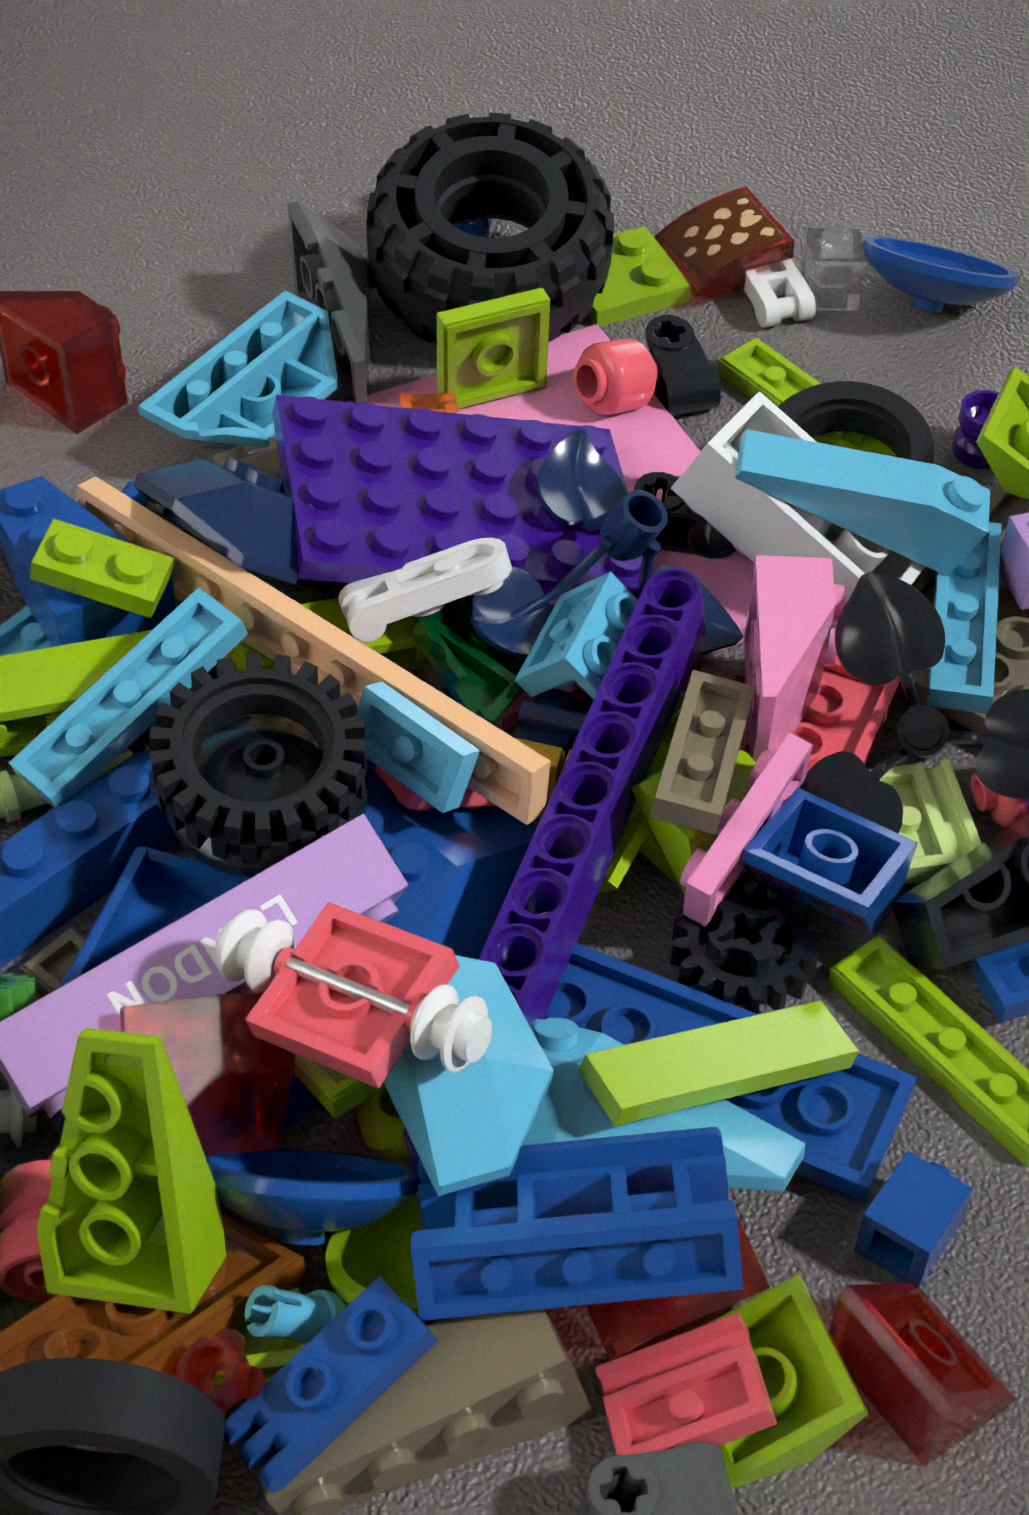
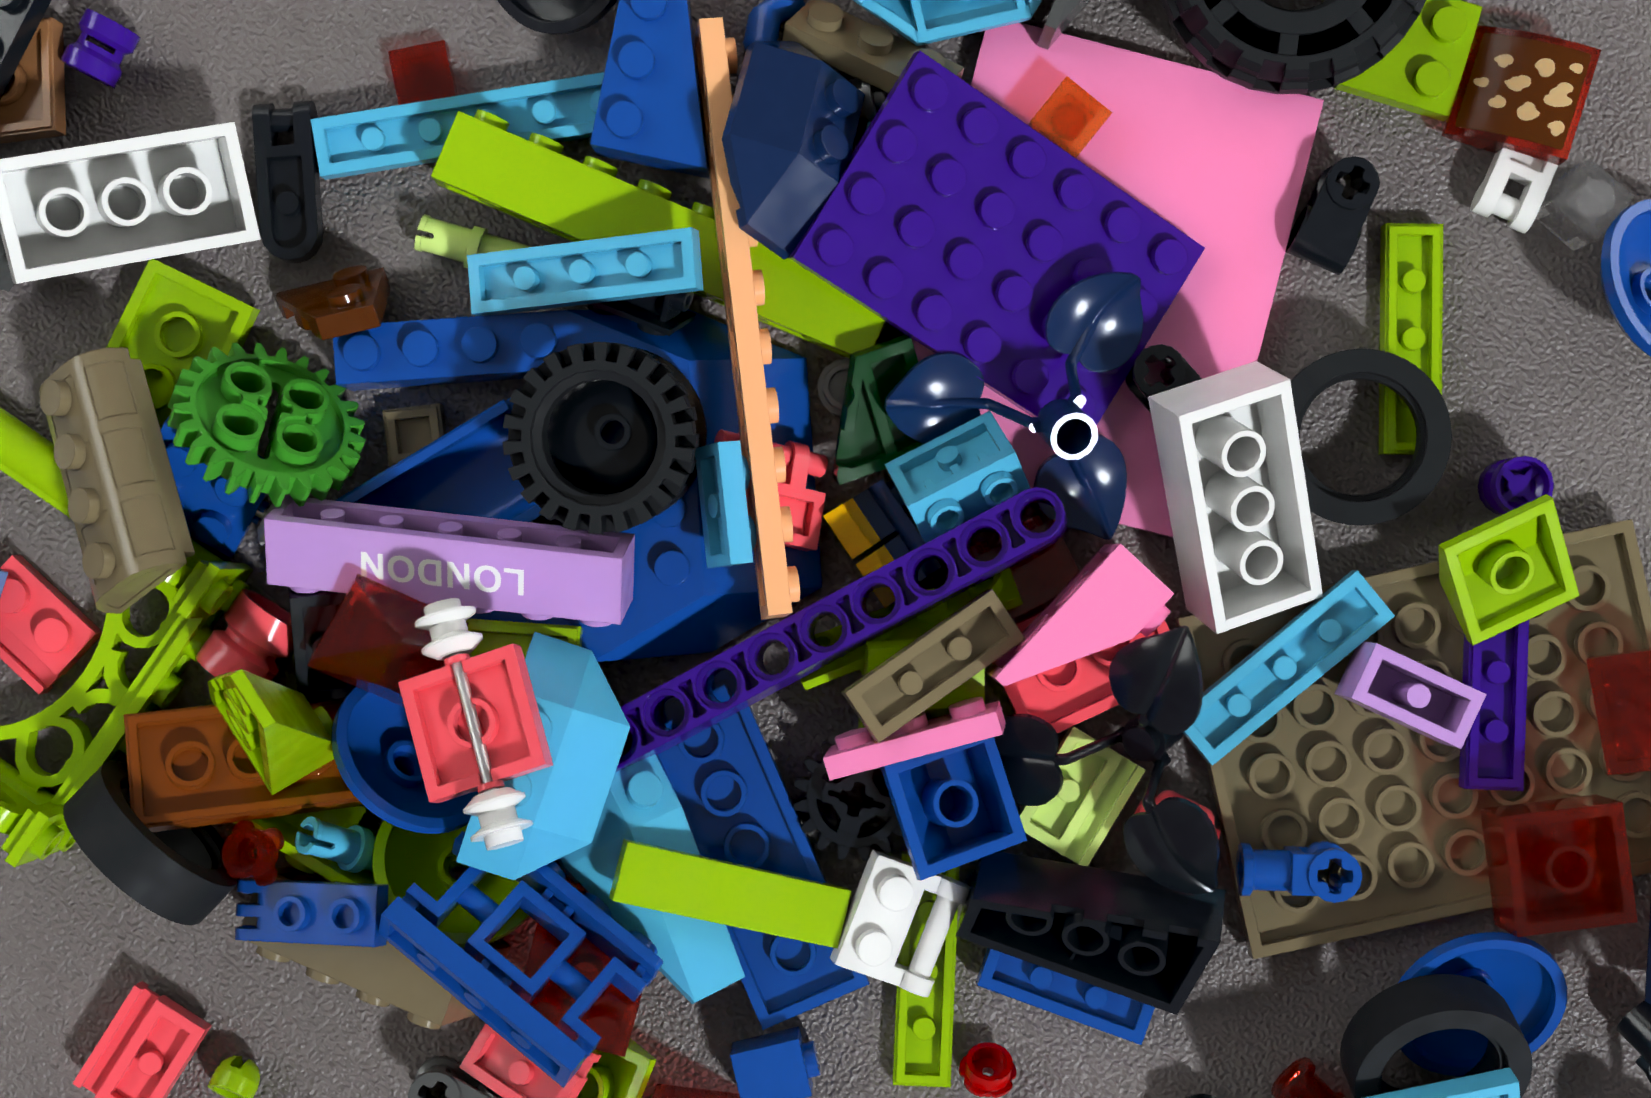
camera: 50 degrees right, 40 degrees up
lime plate [30,518,174,618] -> none
white plate [338,538,512,642] -> none
lime plate [437,287,550,412] -> none
coral head [573,338,658,415] -> none
medium azure wedge [735,429,990,576] -> none
none -> white plate [830,849,971,997]

